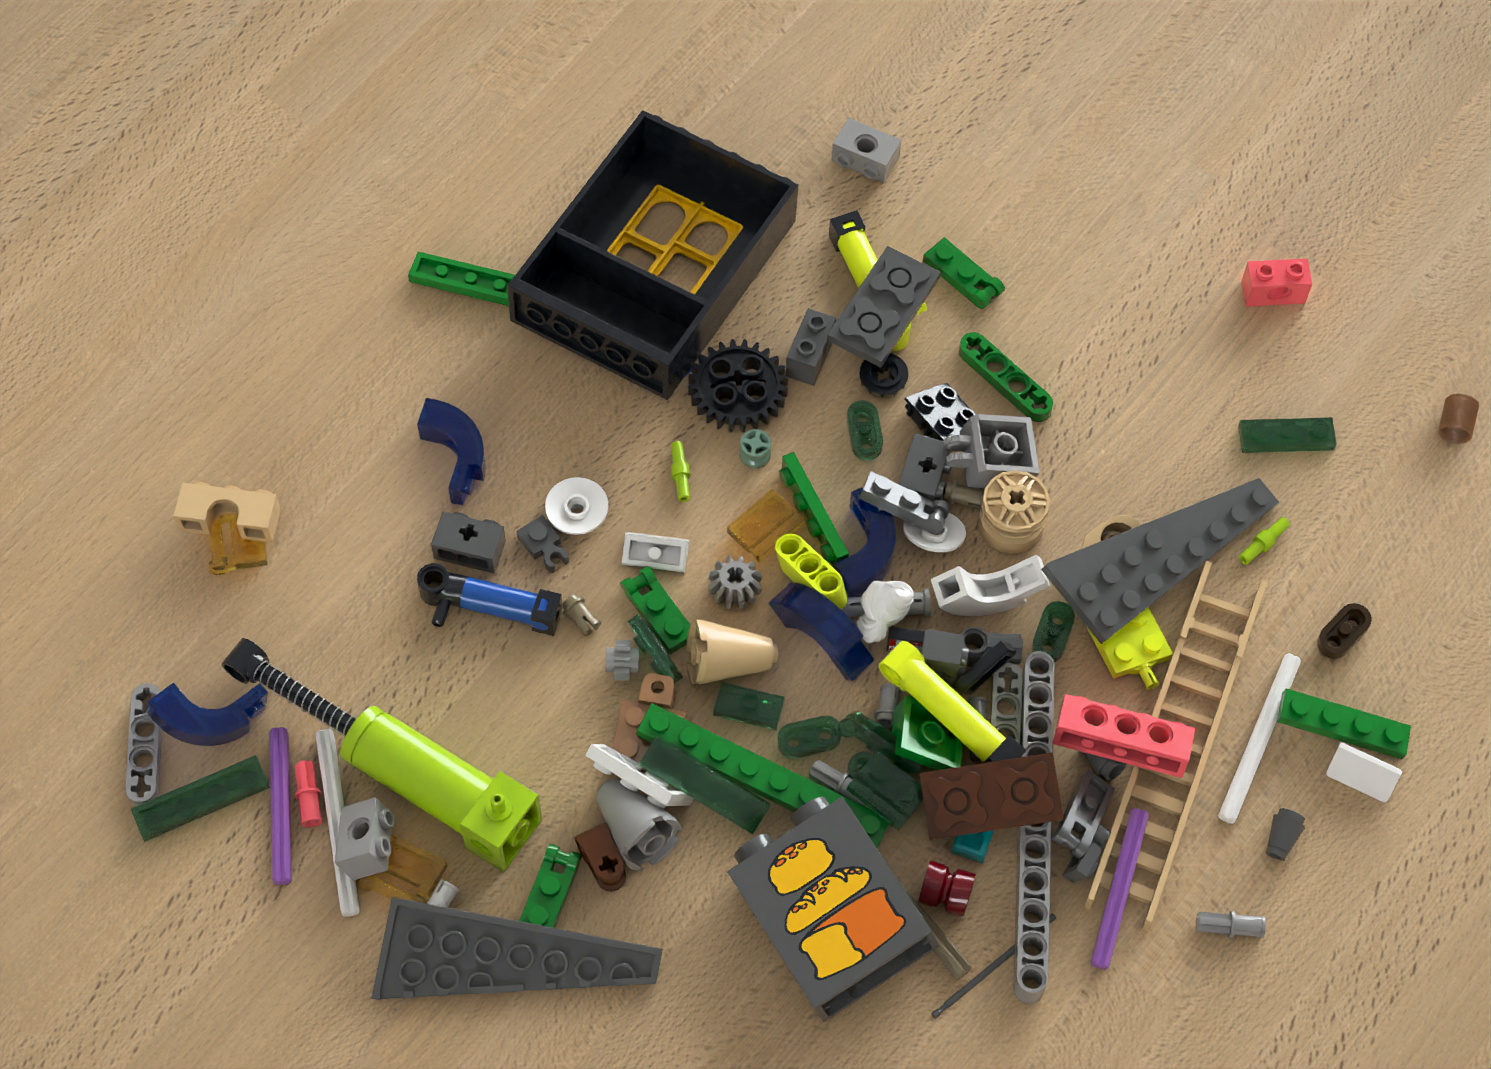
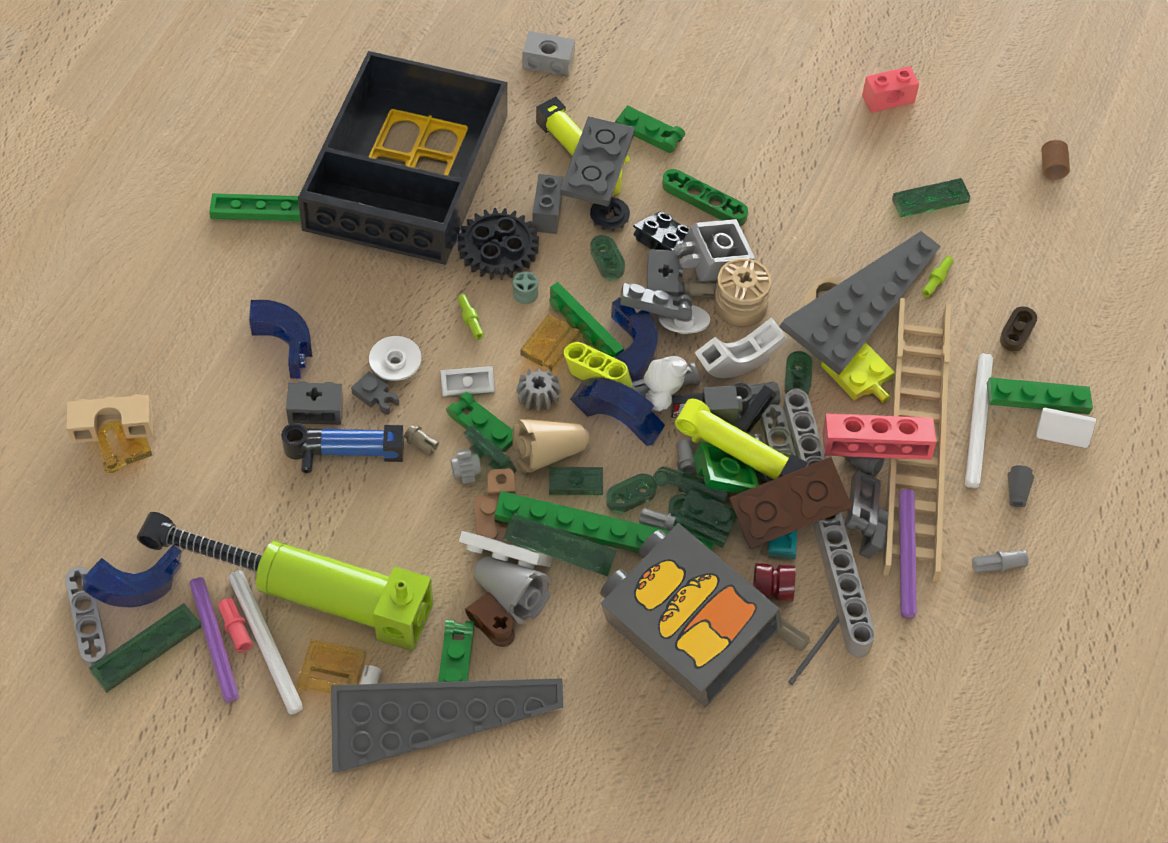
camera: 15 degrees left, 5 degrees down
light grey brick [335,797,395,880] -> none

